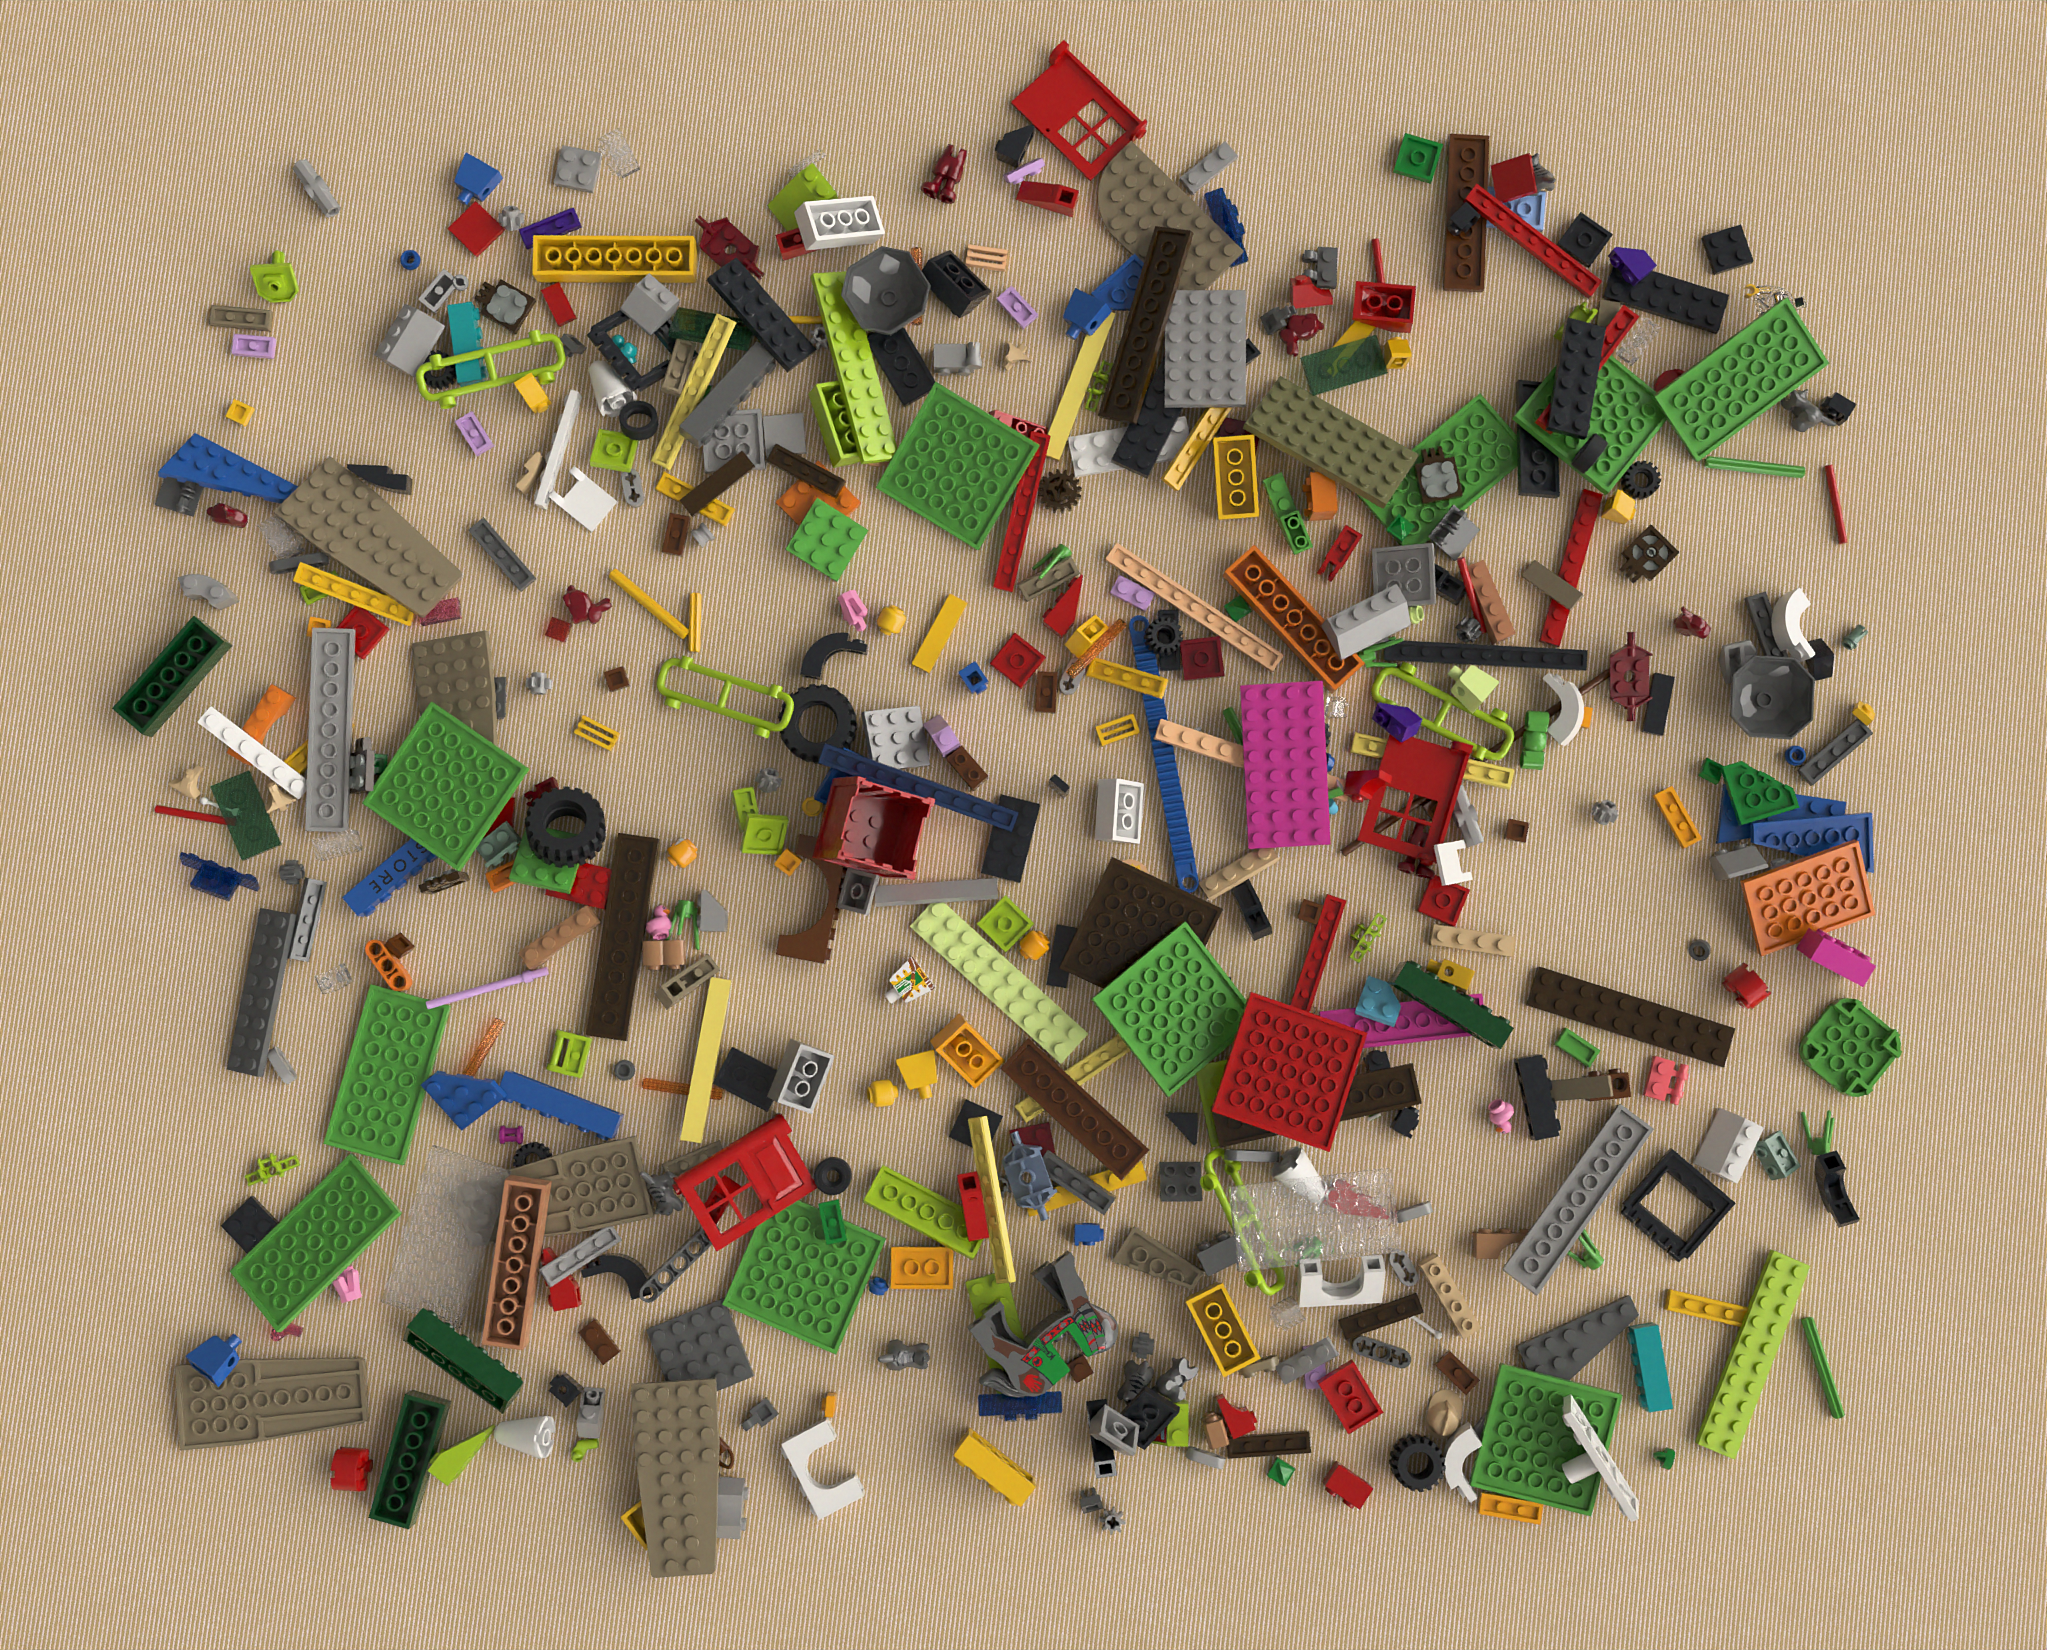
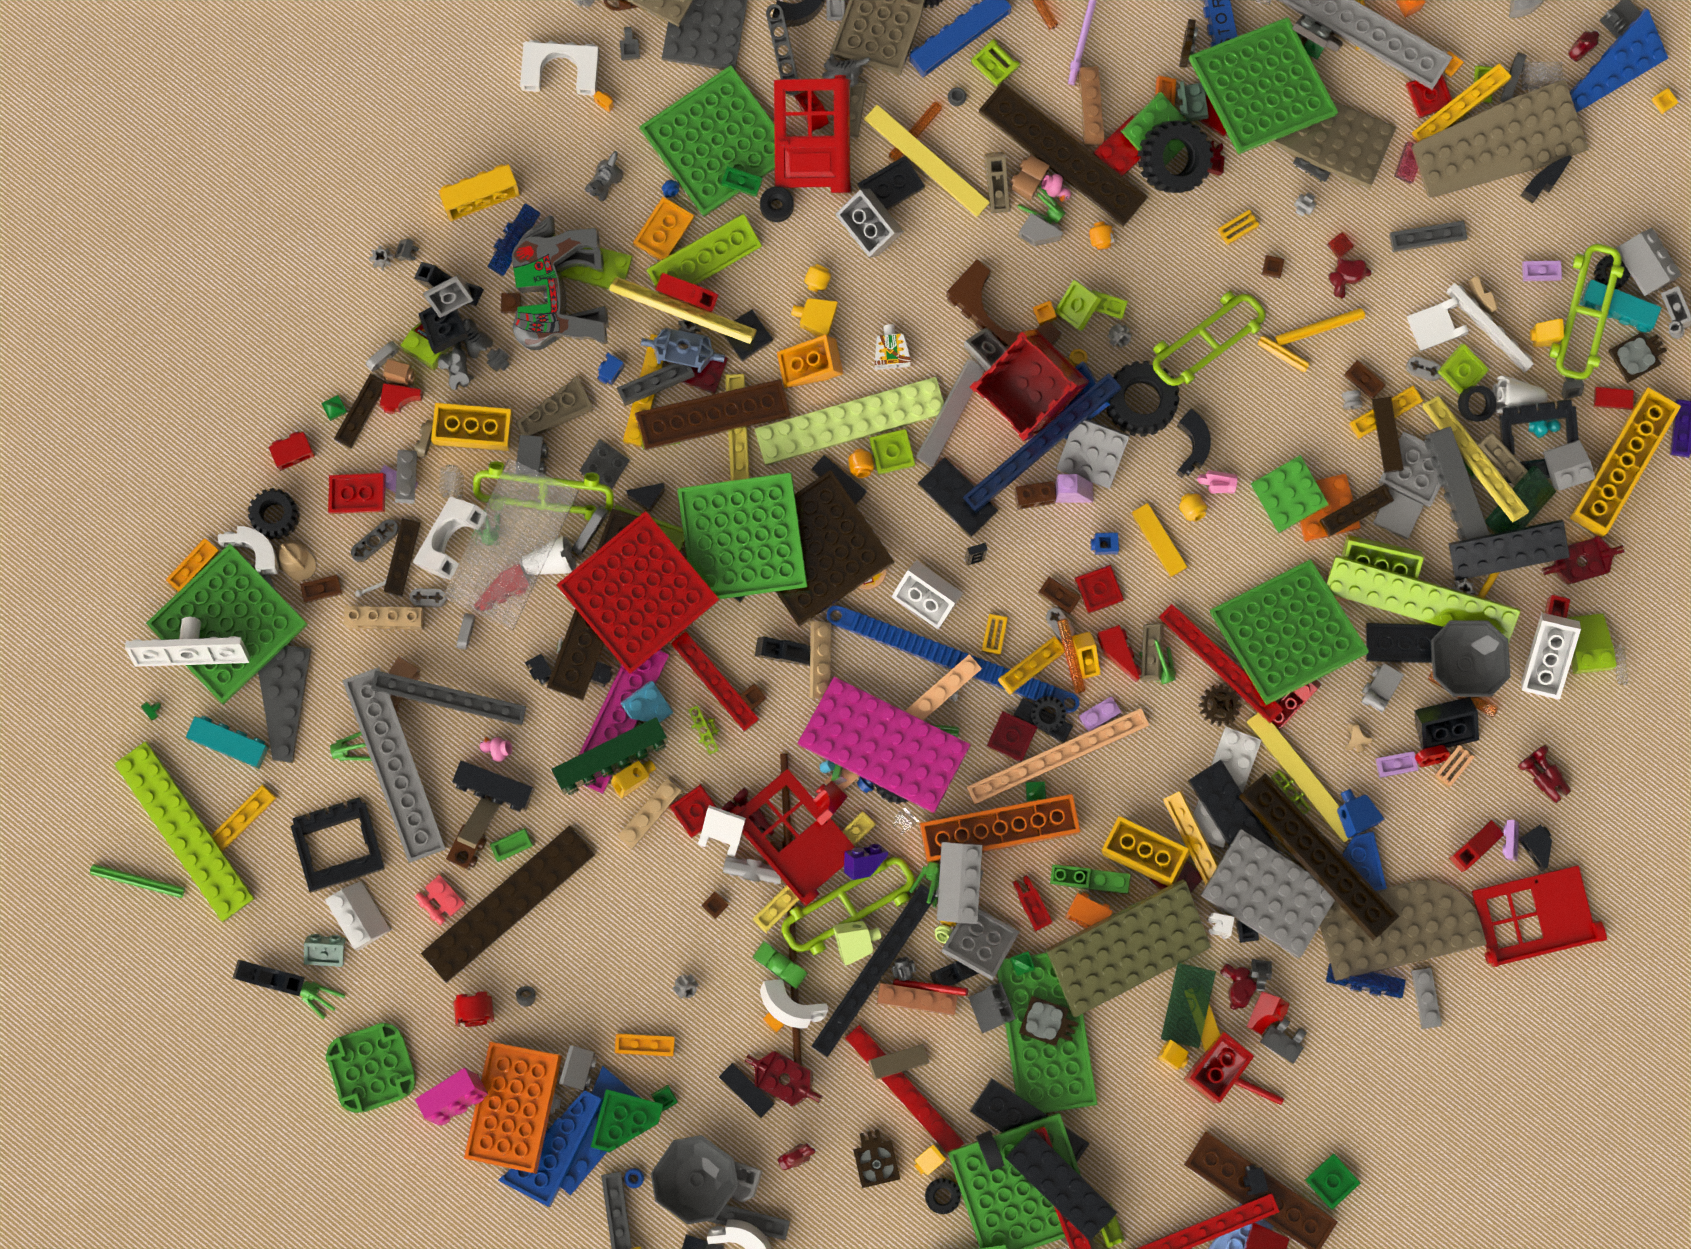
camera: 120 degrees right, 5 degrees down
none -> dark grey plate [370,670,526,726]
none -> white hinge [1208,913,1234,939]
none -> red beam [1415,745,1450,767]

